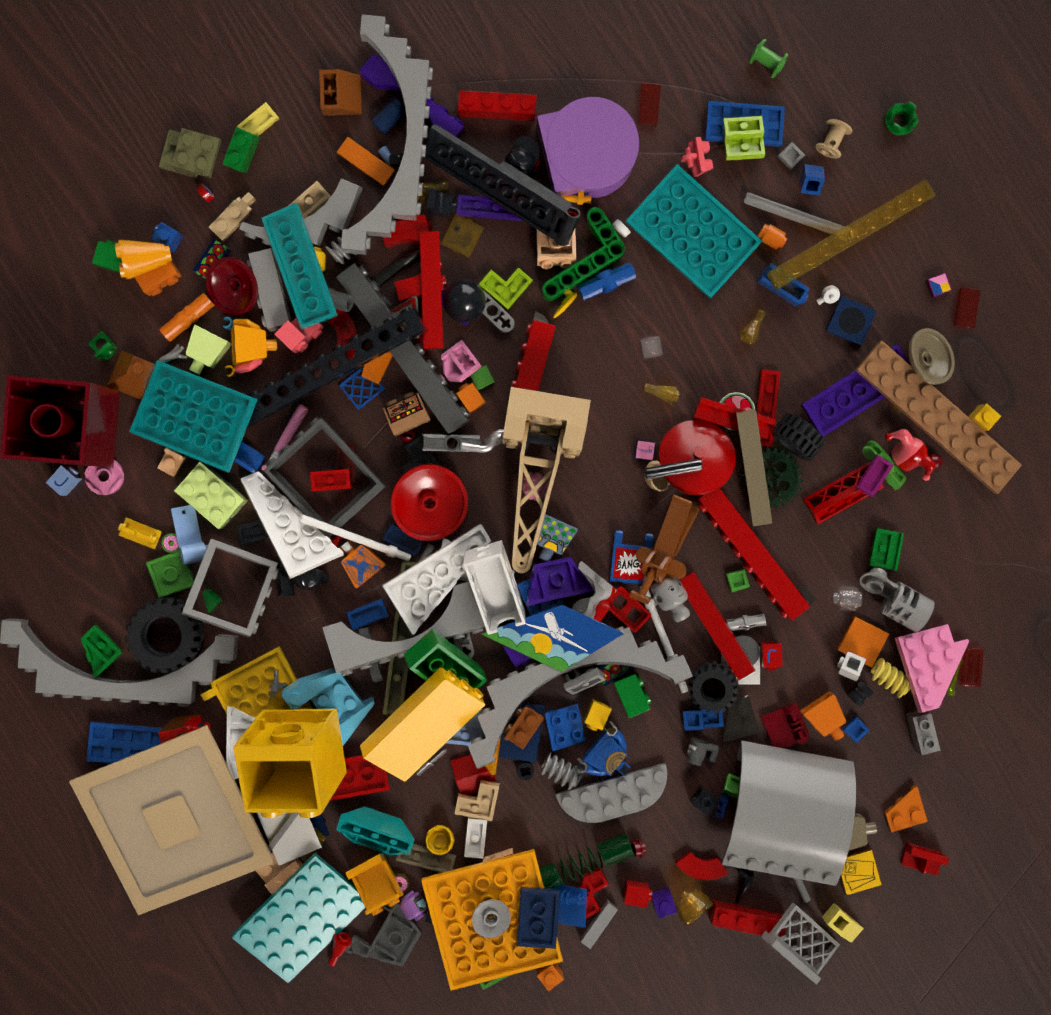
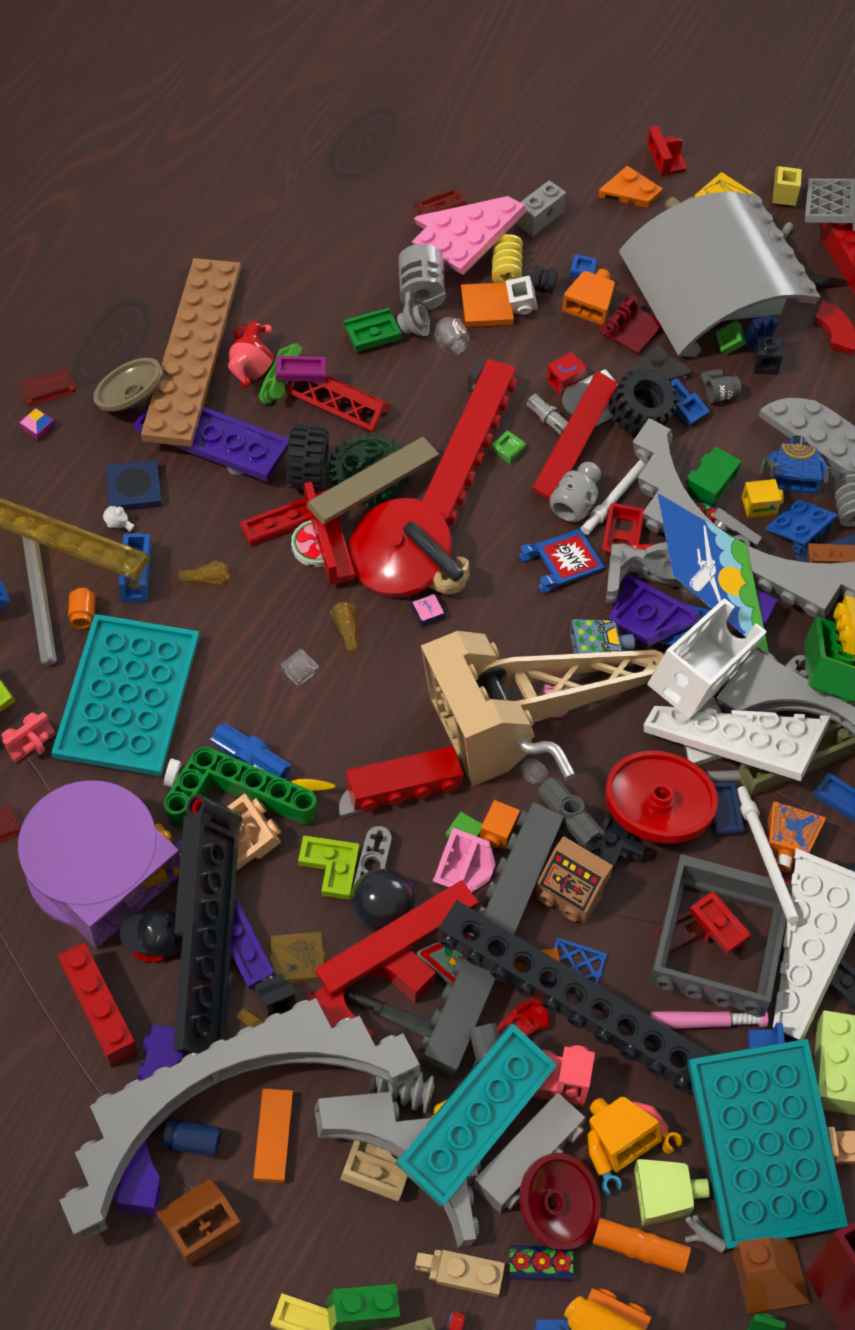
camera: 125 degrees left, 30 degrees down
arm [378,146,404,167] -> none
dark orange piece [630,494,700,605] -> none
yellow brick [968,403,1001,431] -> none

